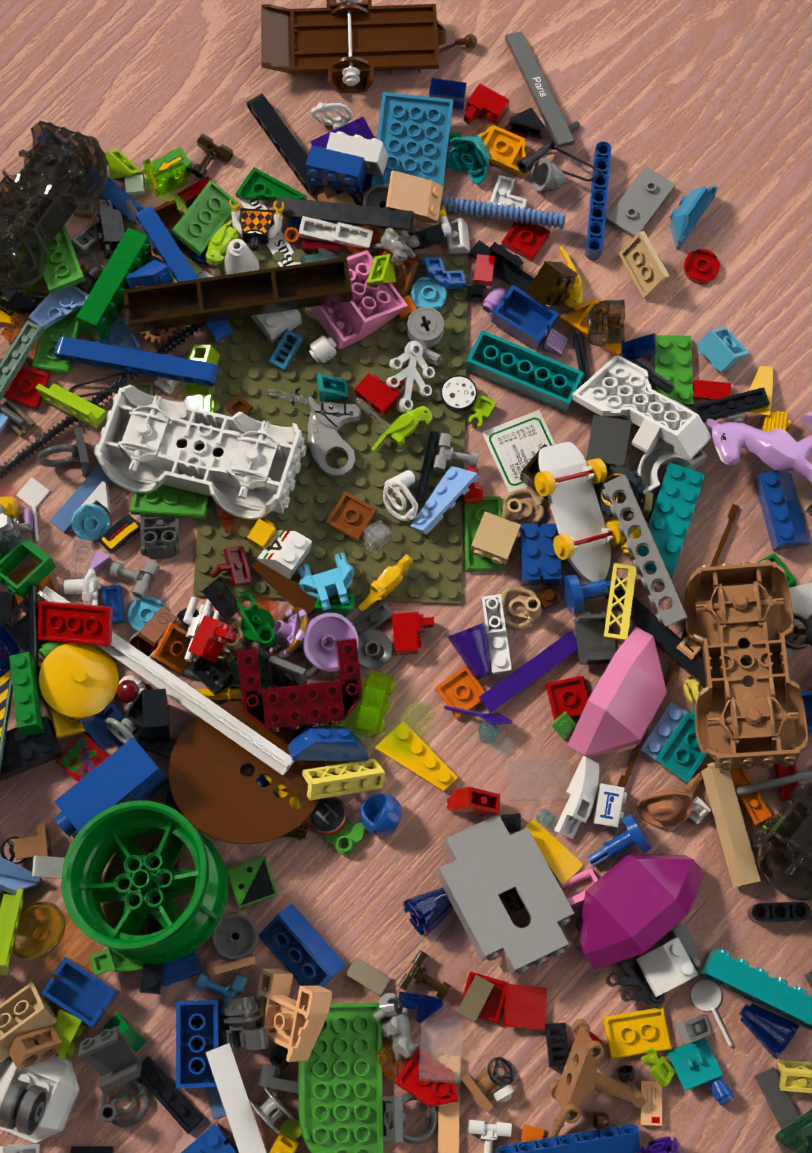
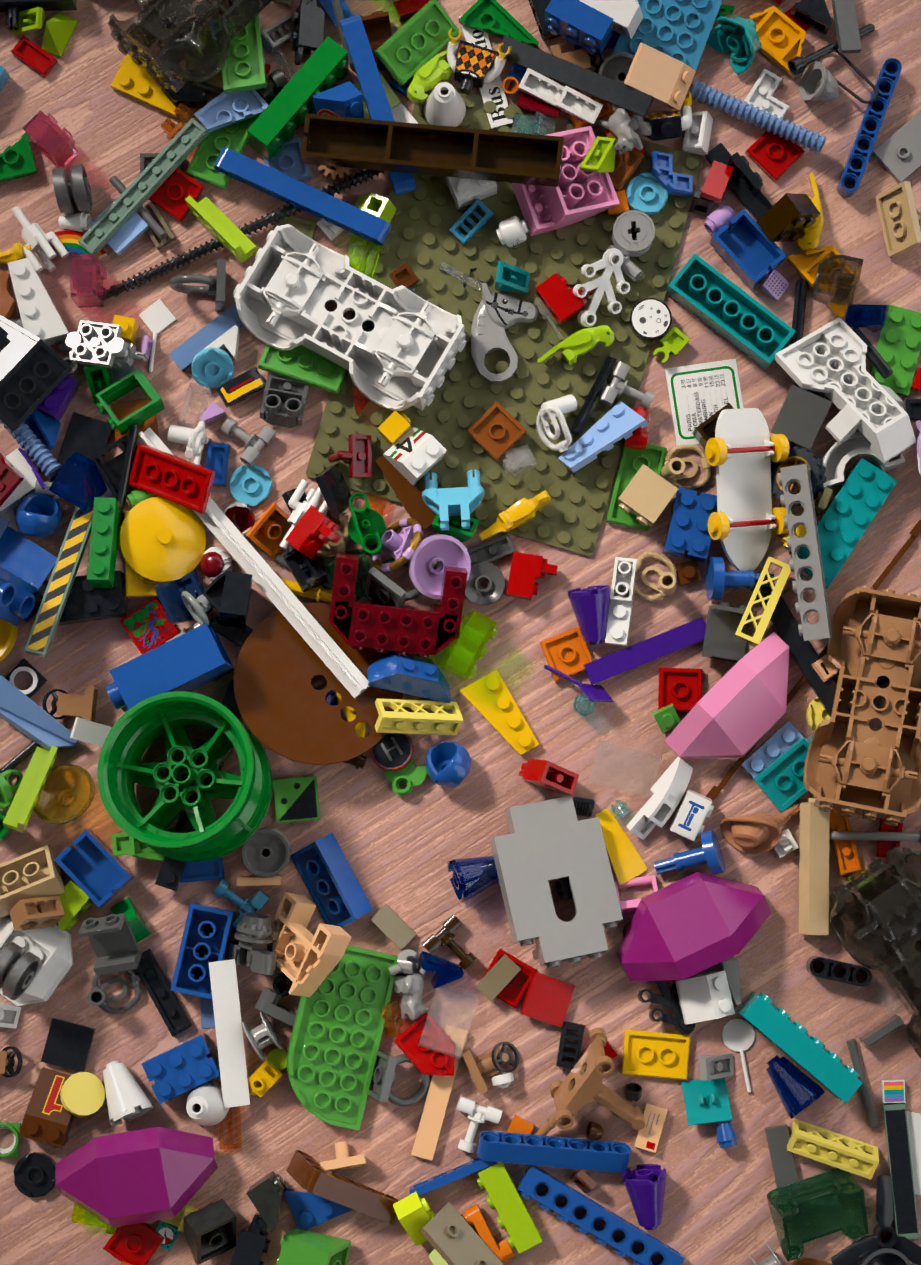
camera: 15 degrees right, 10 degrees up
black piece [69,372,131,397] -> none
dark orange tile [138,607,177,646] -> none
lime plate [641,1047,675,1088] -> none

